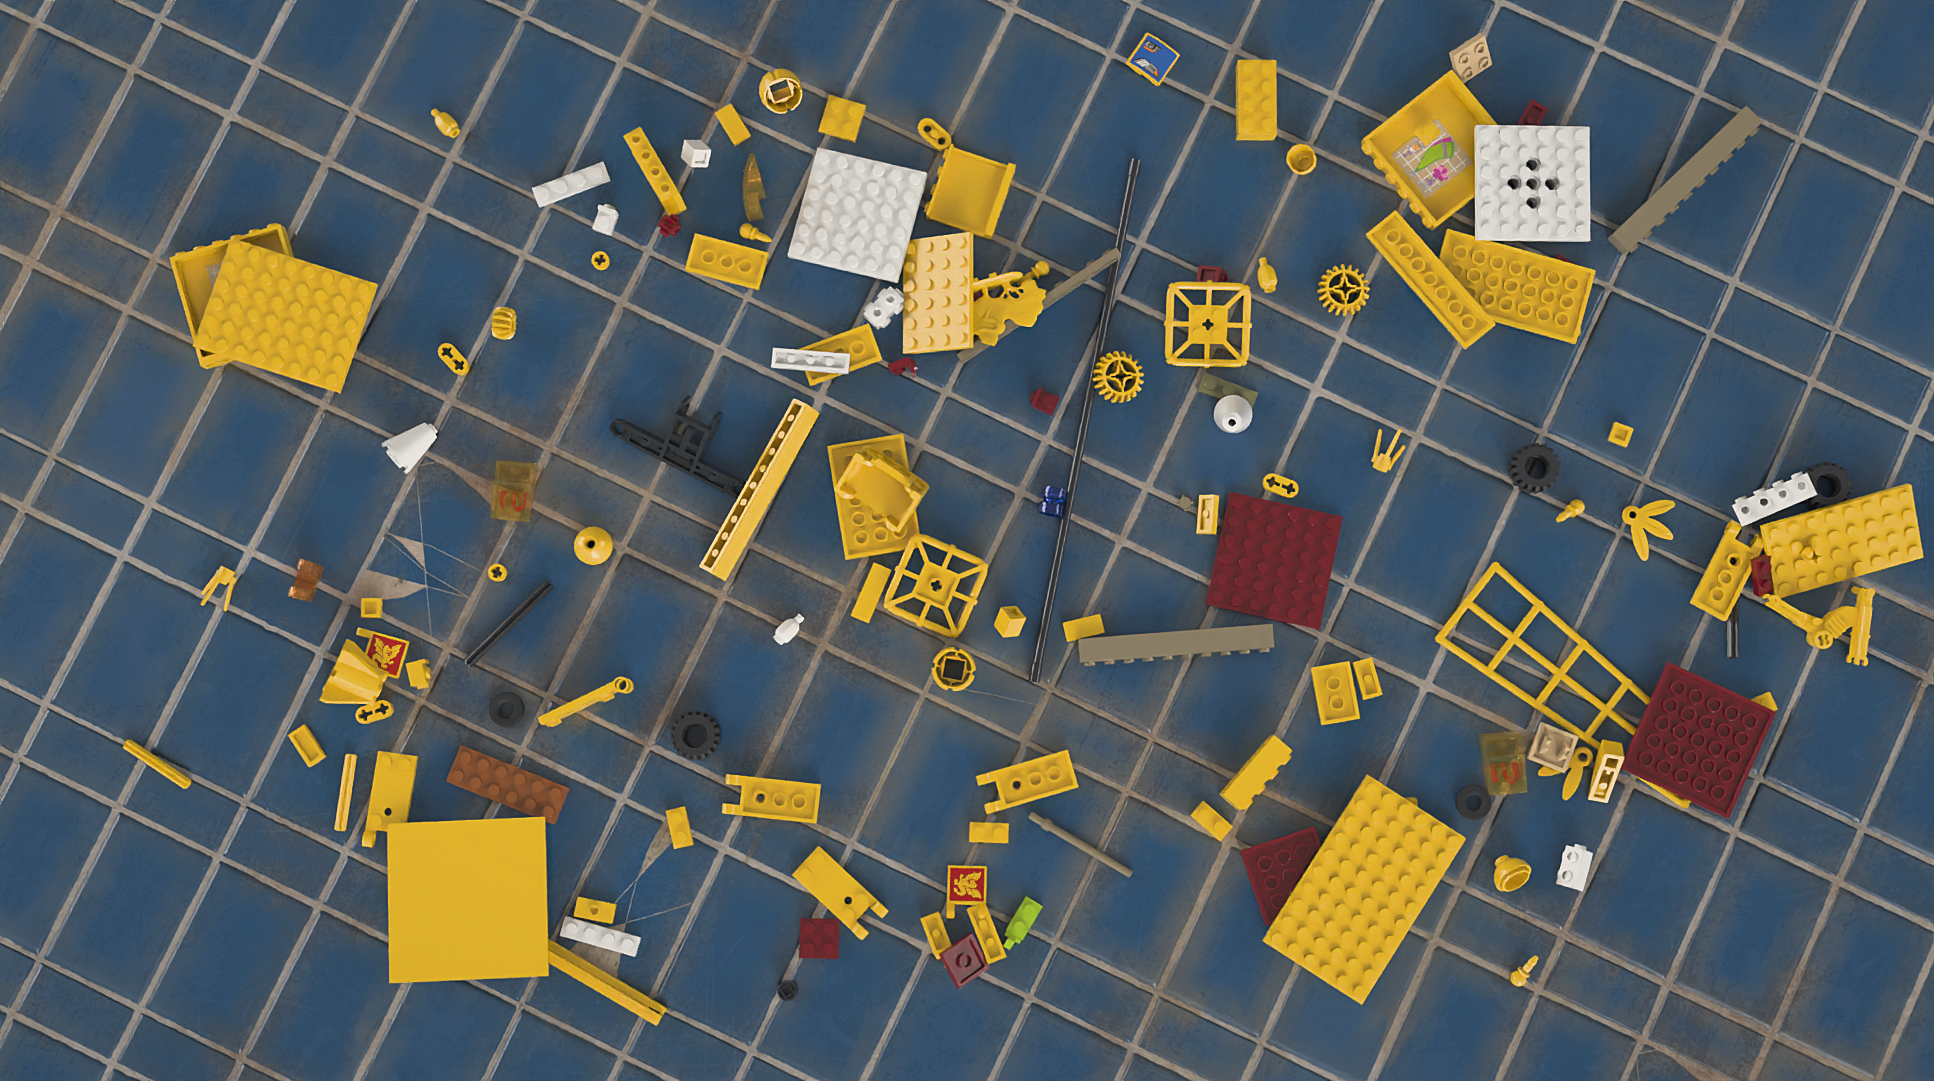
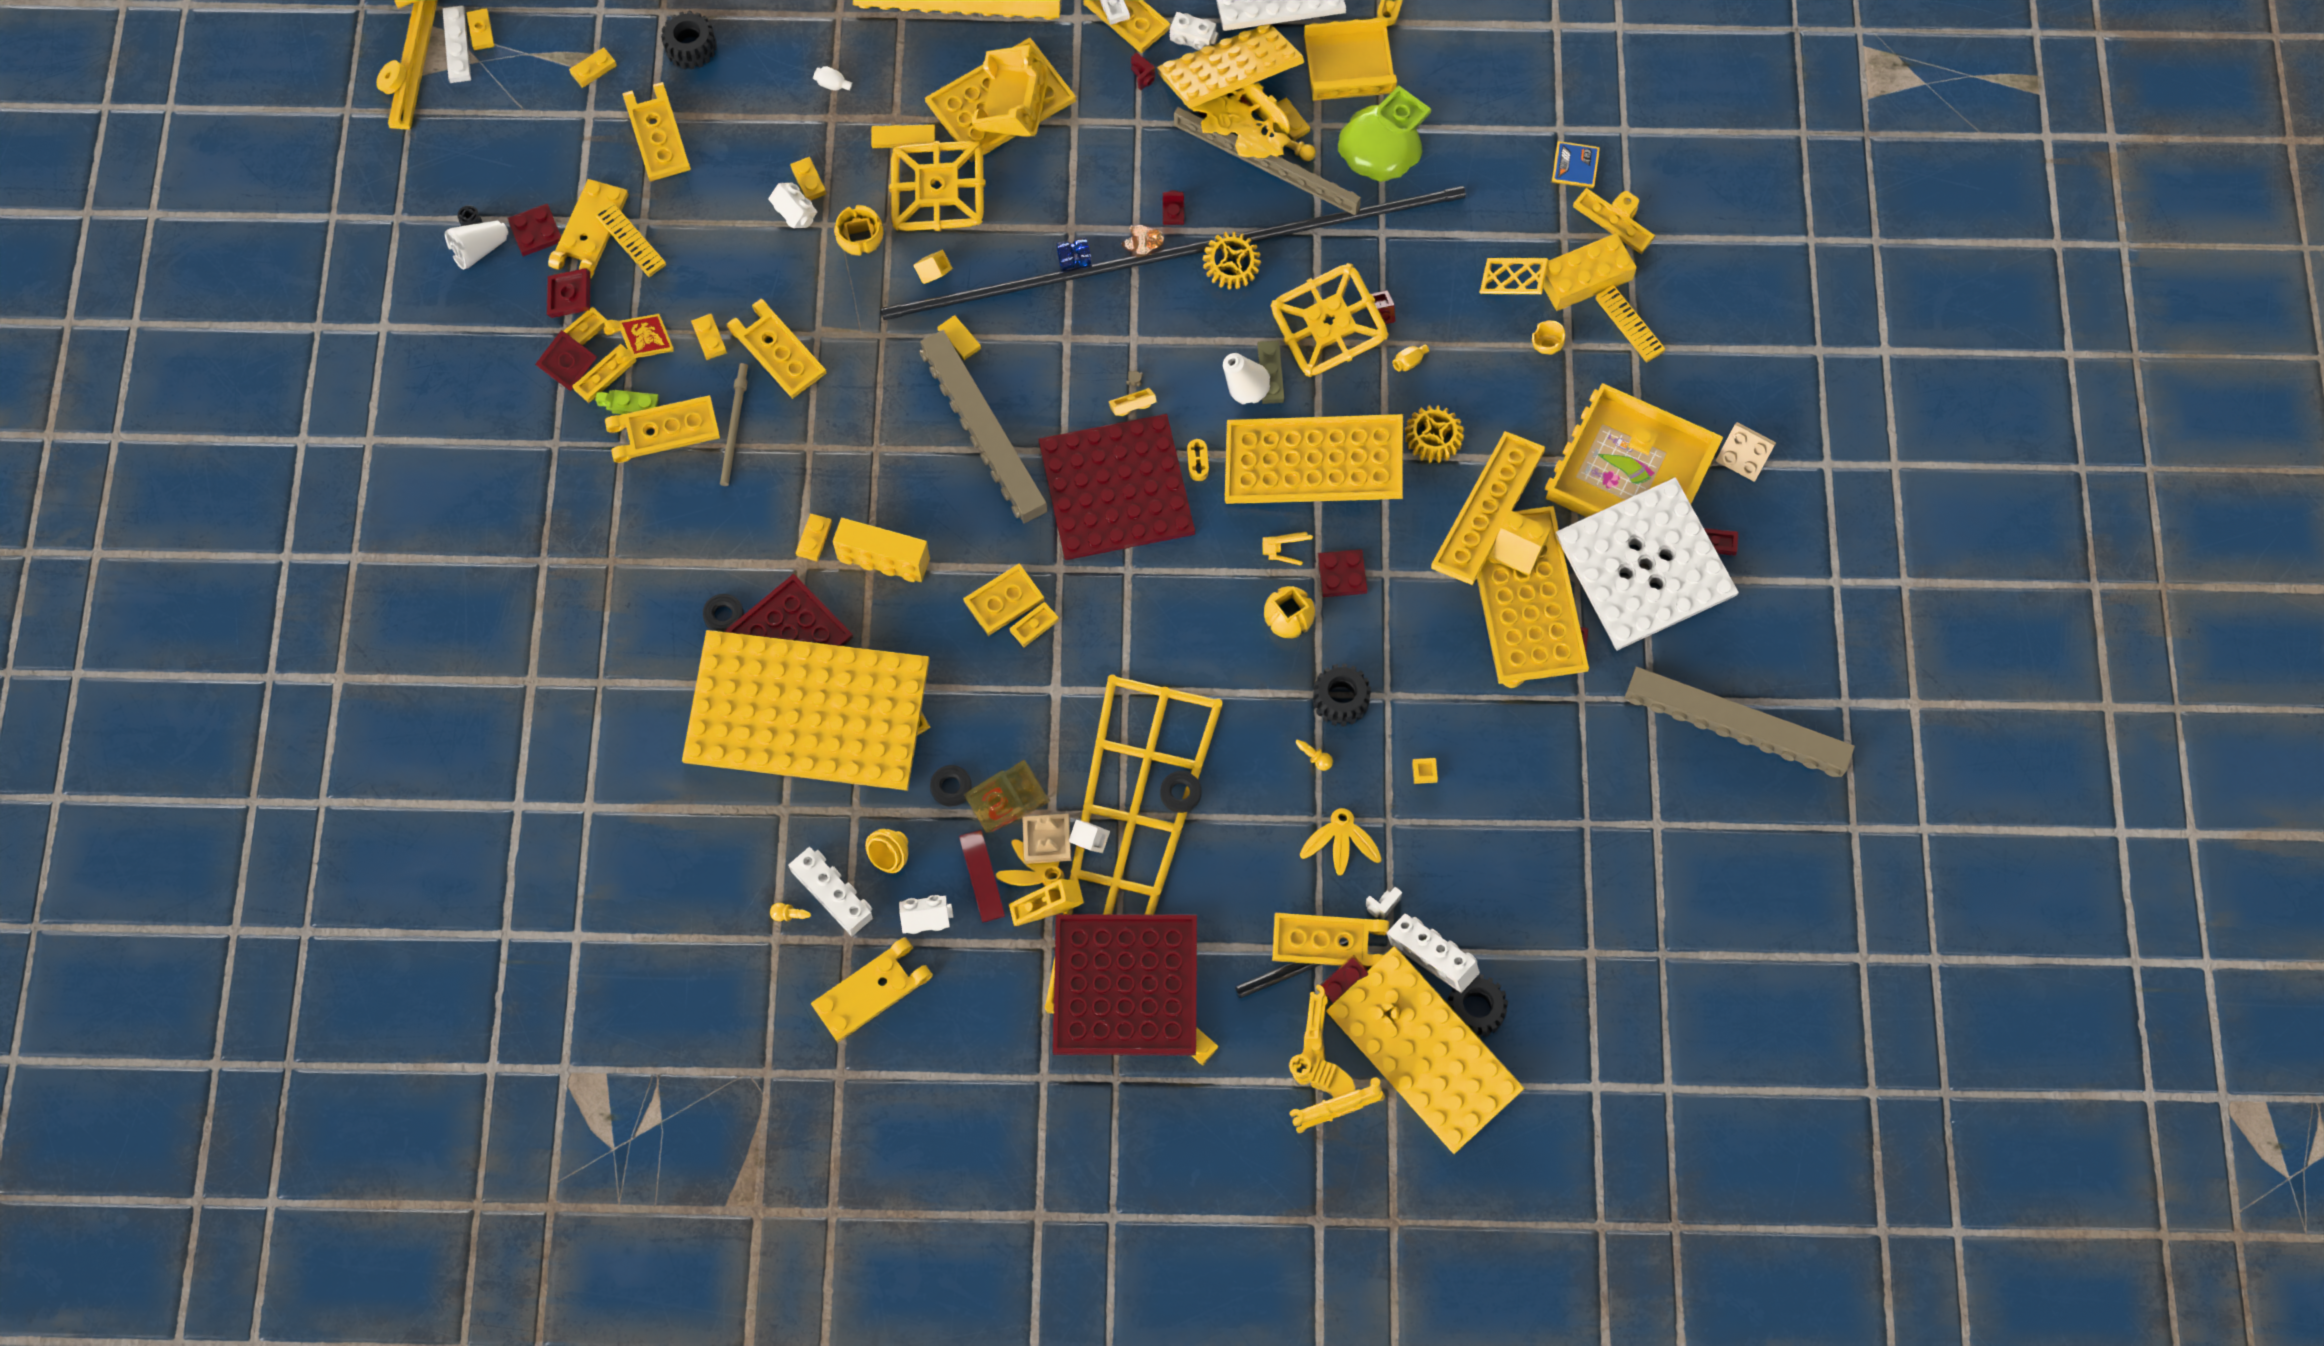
camera: 65 degrees right, 15 degrees down
none -> yellow piece [377,60,406,94]
none -> white cone [445,220,508,270]
none -> dark red plate [547,268,591,318]
none -> yellow tile [595,201,666,277]
none -> yellow hinge [605,395,720,463]
none -> black tyre [703,594,744,632]
none -> white brick [769,183,817,228]
none -> white brick [789,847,873,937]
none -> yellow plate [790,157,826,201]
none -> yellow hinge [810,937,933,1043]
none -> dark red slope [959,830,1005,923]
none -> white panel [1069,820,1110,853]
none -> clear orange plate [1121,225,1164,256]
none -> black tyre [1160,771,1202,813]
none -> yellow plate [1225,414,1403,504]
none -> yellow piece [1264,586,1315,638]
none -> yellow plate [1276,97,1310,141]
none -> dark red plate [1318,549,1367,597]
none -> lime animal [1338,85,1431,182]
none -> white bracket [1365,887,1402,920]
none -> yellow window [1480,258,1549,294]
none -> yellow slope [1489,510,1551,576]
none -> yellow plate [1573,188,1655,255]
none -> yellow tile [1595,285,1665,363]

